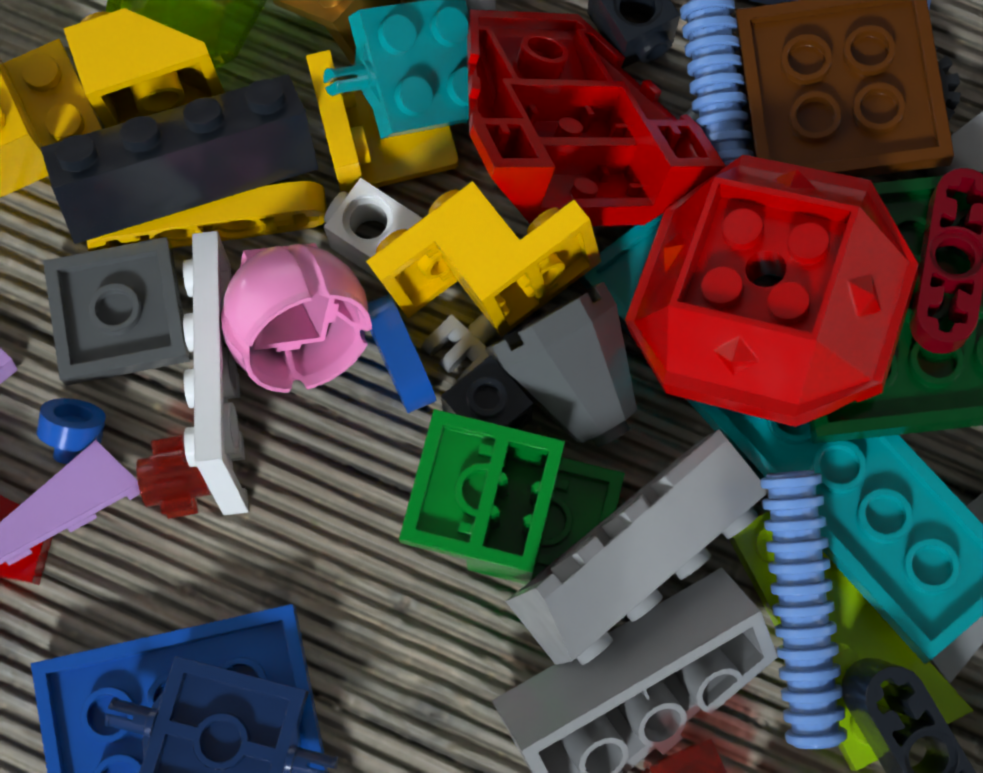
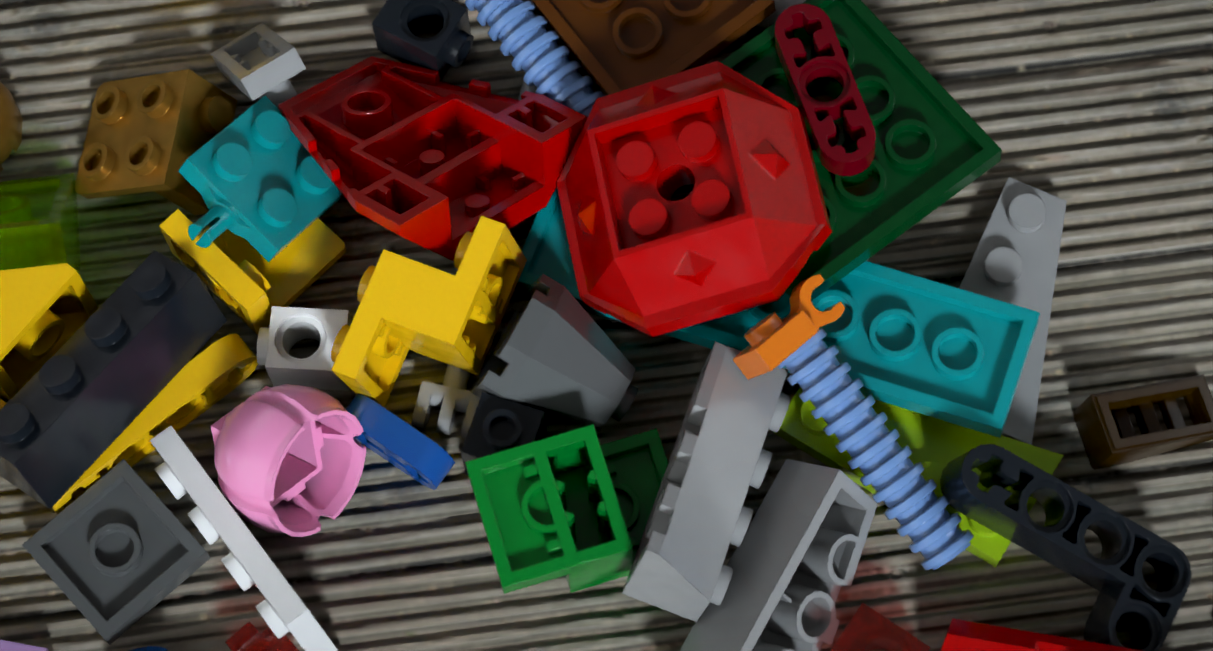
camera: 30 degrees left, 5 degrees down
none -> orange plate [732,274,845,380]

